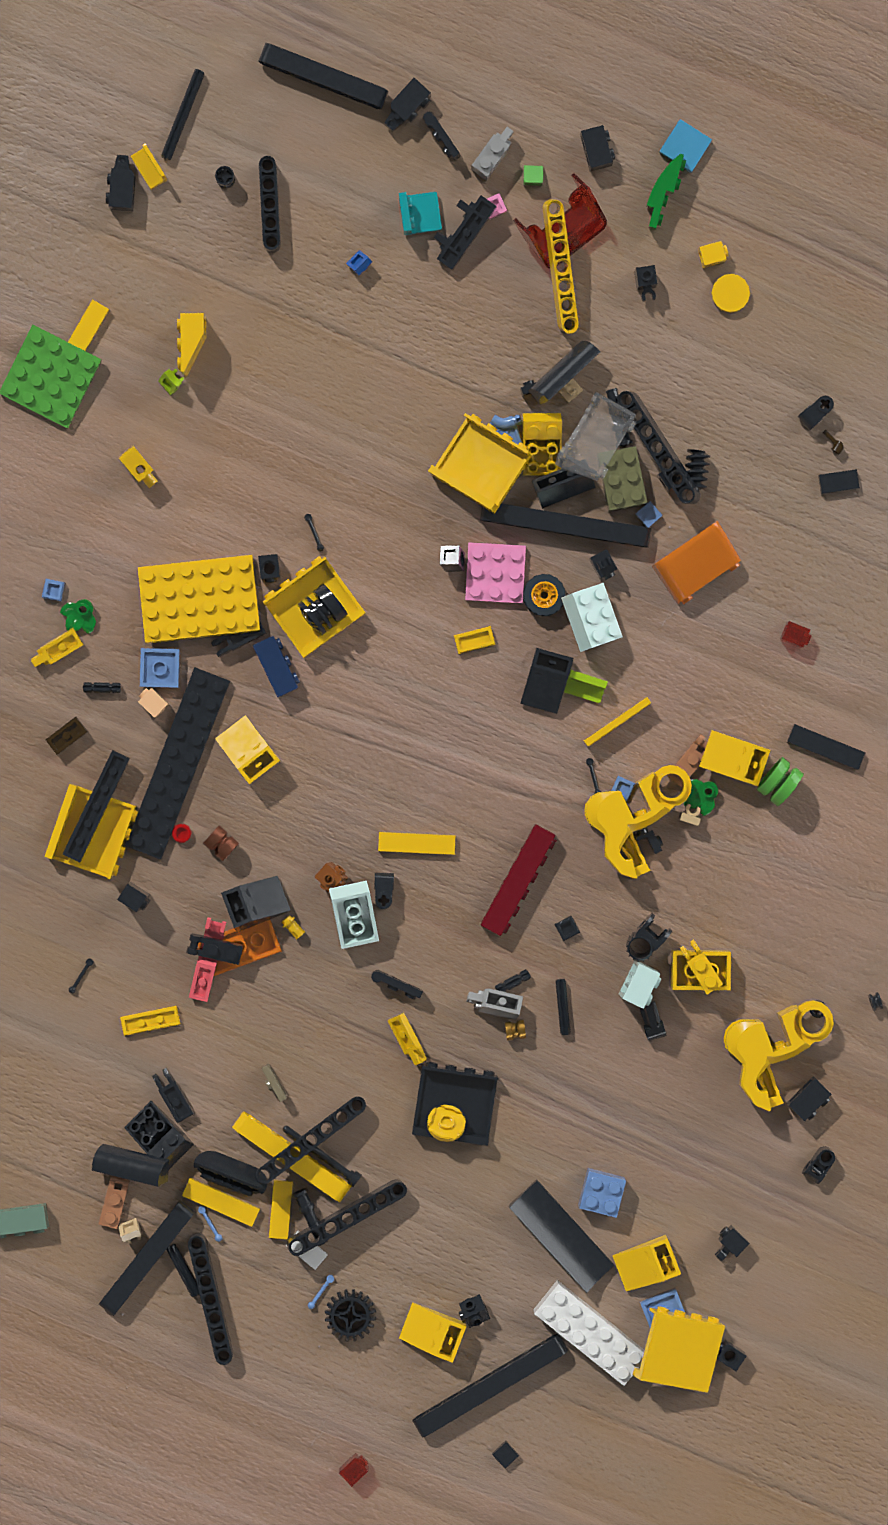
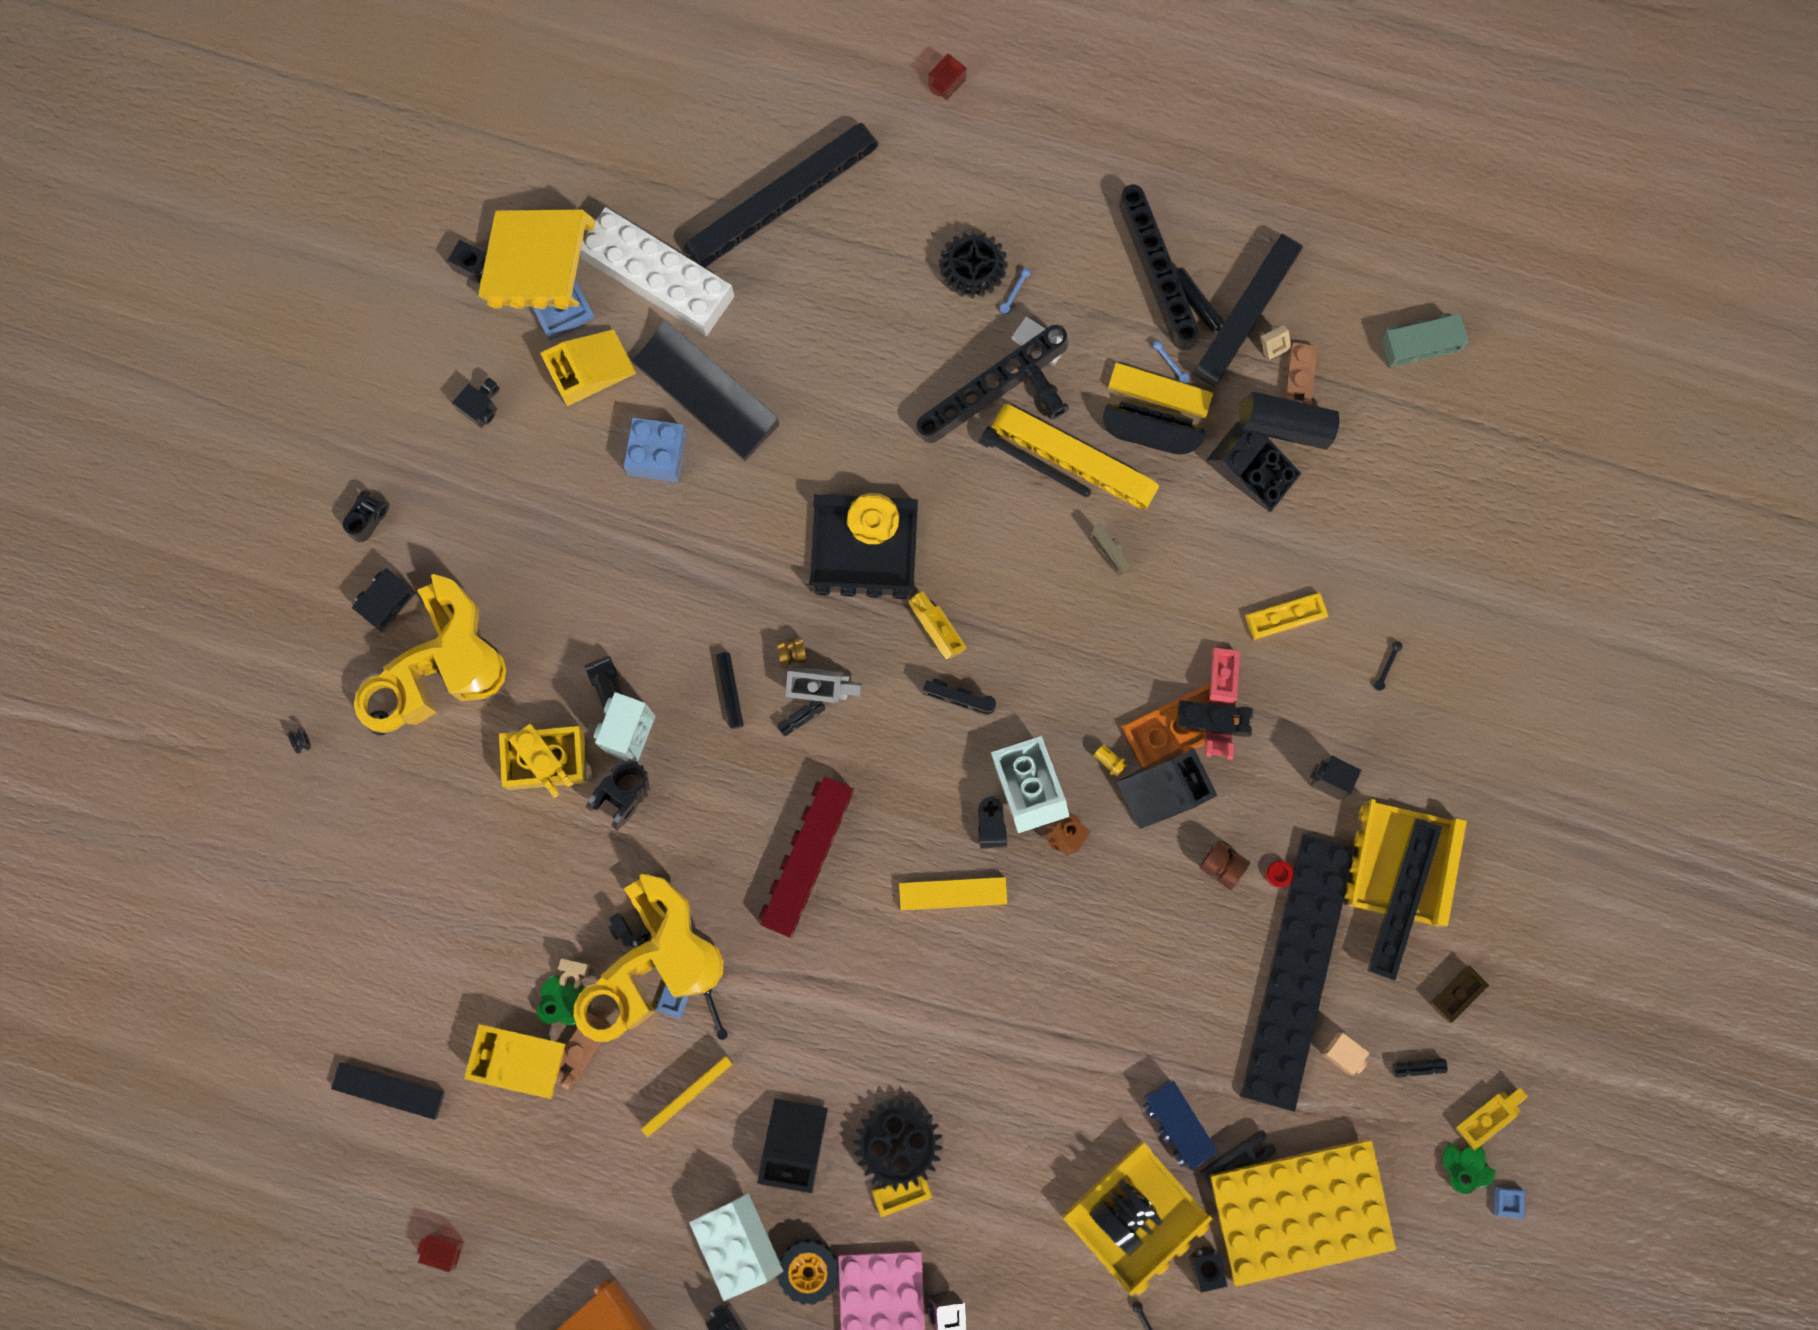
camera: 175 degrees right, 10 degrees down
medium blue plate [140,648,180,688] -> none
black hinge [152,1068,194,1124] -> none
yellow slope [215,715,281,784] -> none
black beam [255,1096,366,1184] -> none
yellow tile [269,1180,293,1239] -> none
yellow slope [399,1302,466,1363] -> none
black brick [458,1294,491,1328] -> none
black tile [492,1441,519,1469] -> none
black tile [554,916,580,941] -> none
lime panel [564,670,608,703] -> none
bright green wheel [756,757,804,807] -> none
none -> black gear [854,1099,943,1192]

